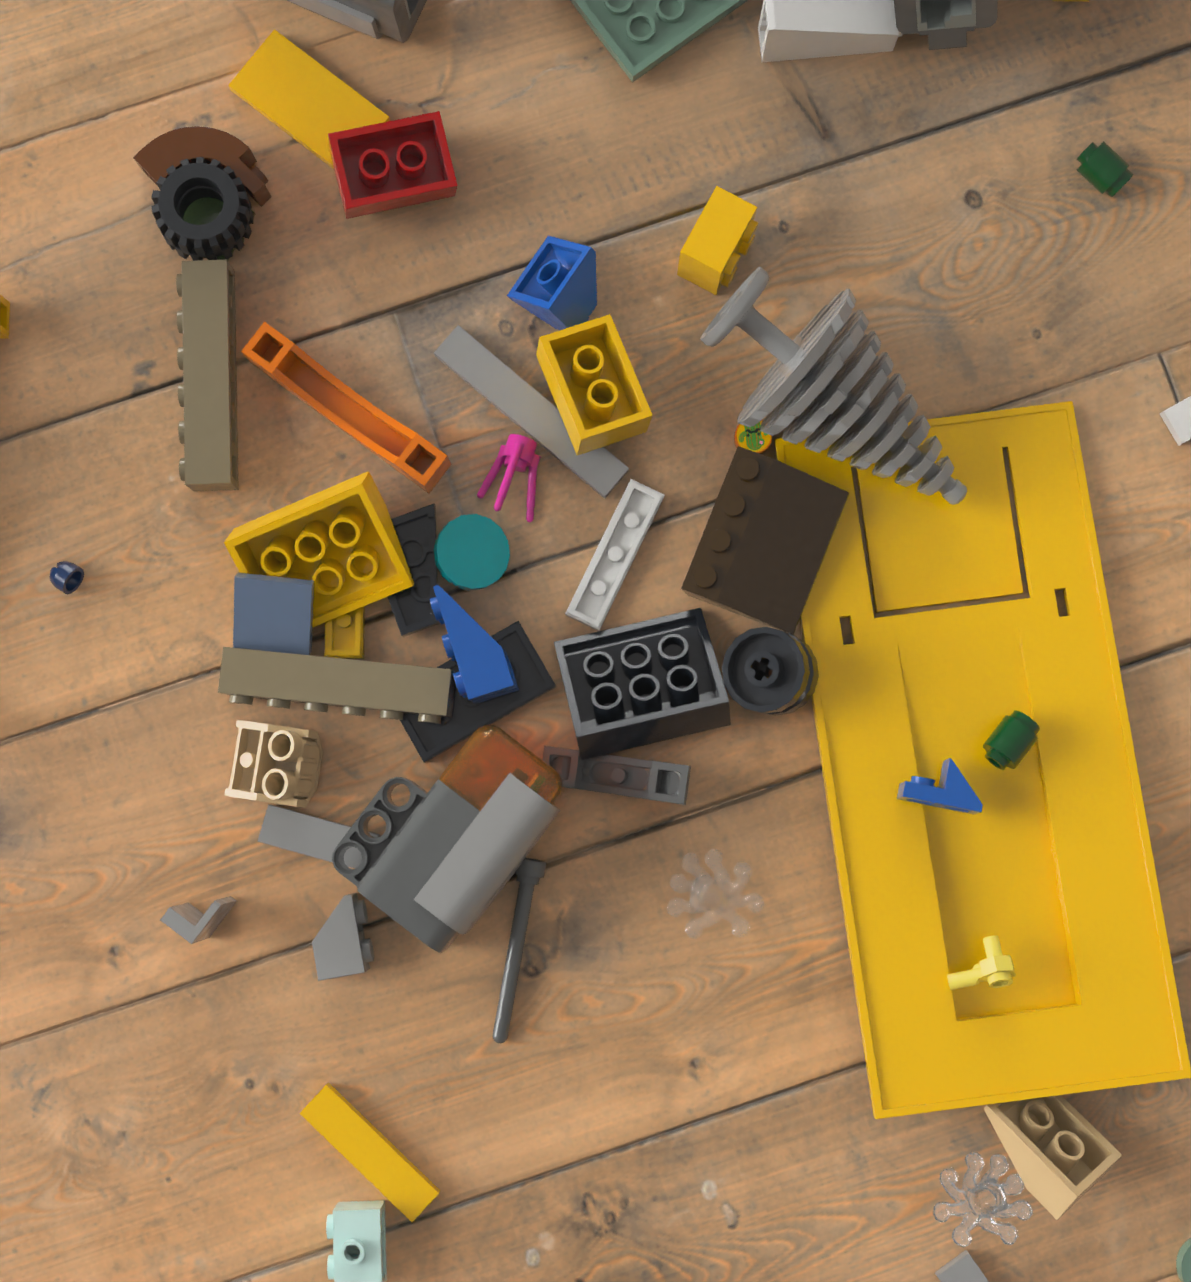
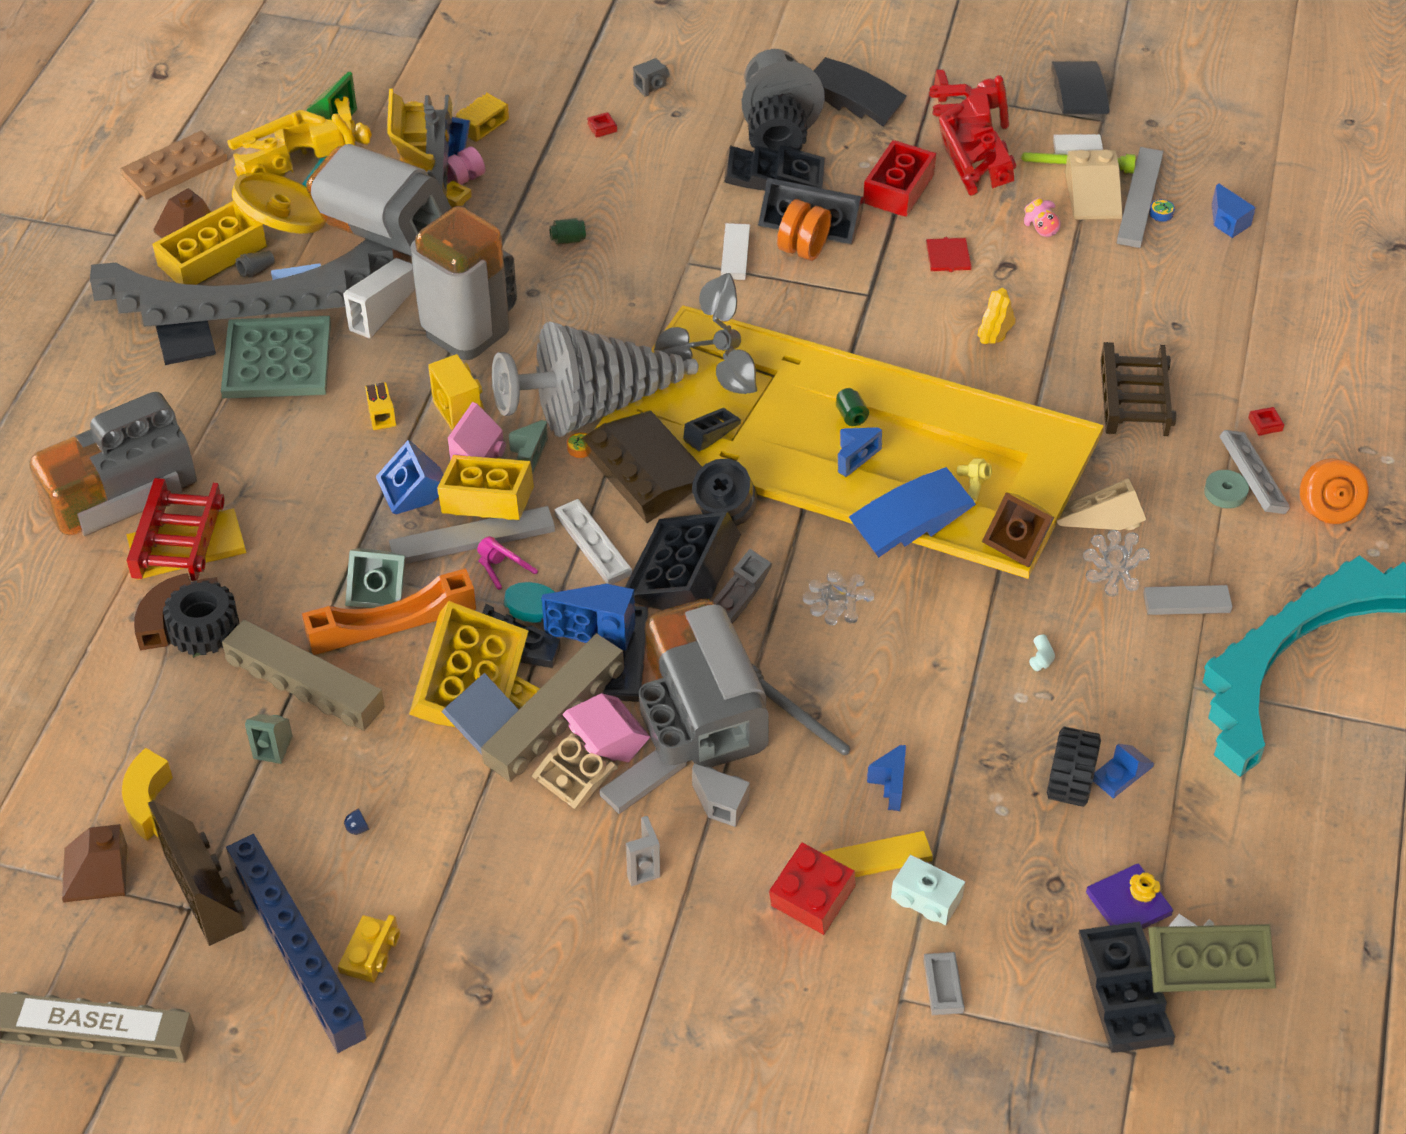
camera: 60 degrees left, 35 degrees down
red brick [328,111,458,219] -> none
none -> red fence [126,478,225,581]
none -> sand green slope [245,714,292,764]
none -> sand green slope [345,548,406,608]
none -> yellow leg [365,382,396,430]
none -> piece [411,206,517,360]
none -> bright pink slope [448,402,506,461]
none -> sand green slope [509,420,548,474]
none -> bright pink slope [563,693,650,763]
none -> dark grey plant [654,273,757,394]
none -> black slope [683,407,741,451]
none -> red brick [769,842,856,935]
none -> blue slope [849,467,976,558]
none -> blue slope [867,745,906,811]
none -> reddish brown slope [982,492,1054,567]
none -> light aqua arm [1029,634,1055,671]

